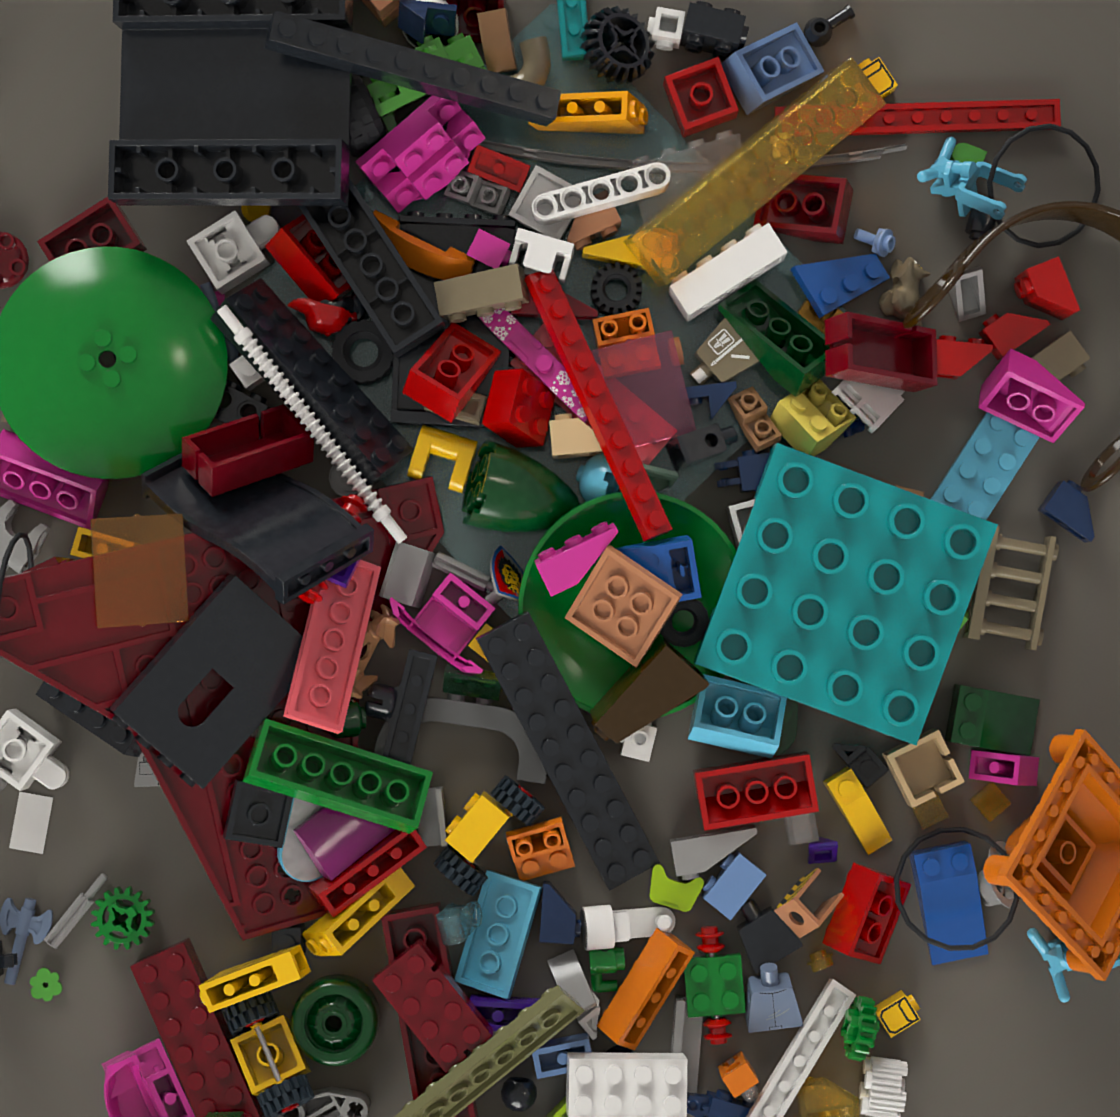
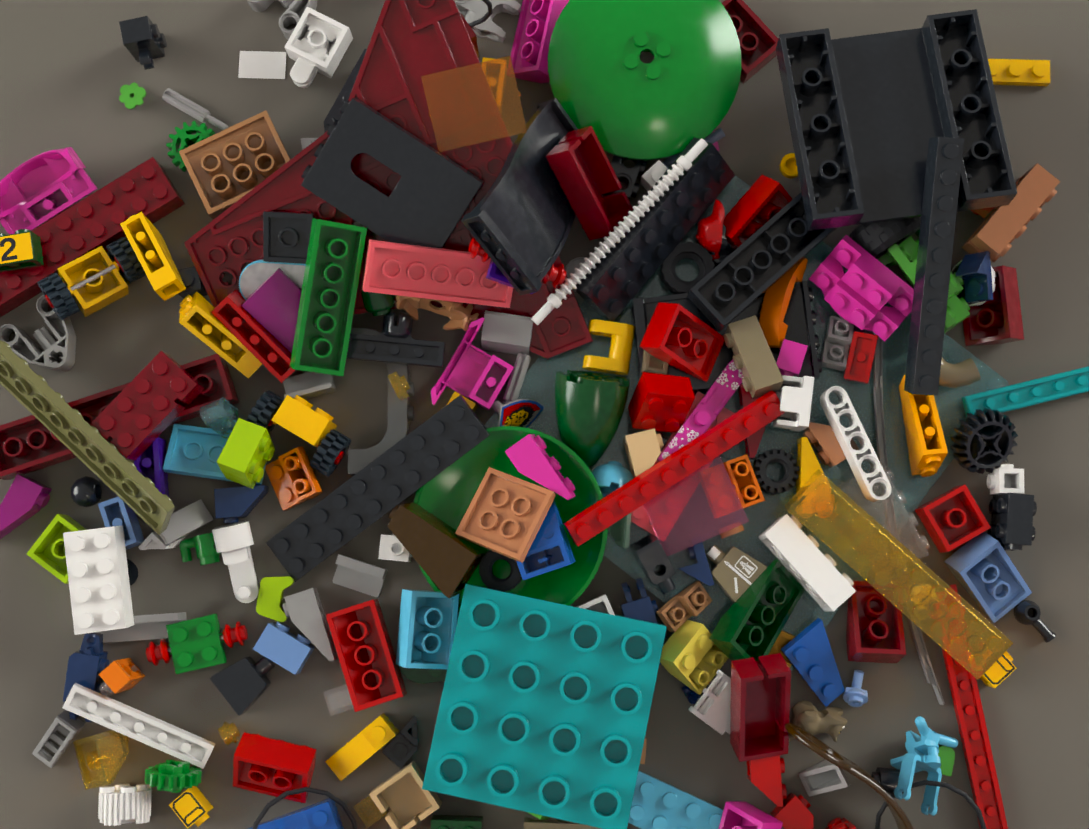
camera: 80 degrees right, 5 degrees down
sand blue piece [0,898,53,985] -> none
white brick [187,211,280,294] -> none
dark green wheel [291,974,380,1066] -> none
clear green plate [442,664,501,701] -> none
medium nougat slope [477,8,517,73] -> none
white plate [508,165,581,240] -> none
orange brick [597,928,695,1051] -> none
sand blue torso [745,963,803,1033] -> none
nougat piece [774,868,844,938] -> none
dark purple slope [808,837,838,864] -> none
none -> medium nougat slope [179,110,291,220]
none -> lime brick [217,418,275,489]
none -> light grey panel [332,554,388,597]
none -> clear yellow plate [388,372,411,401]

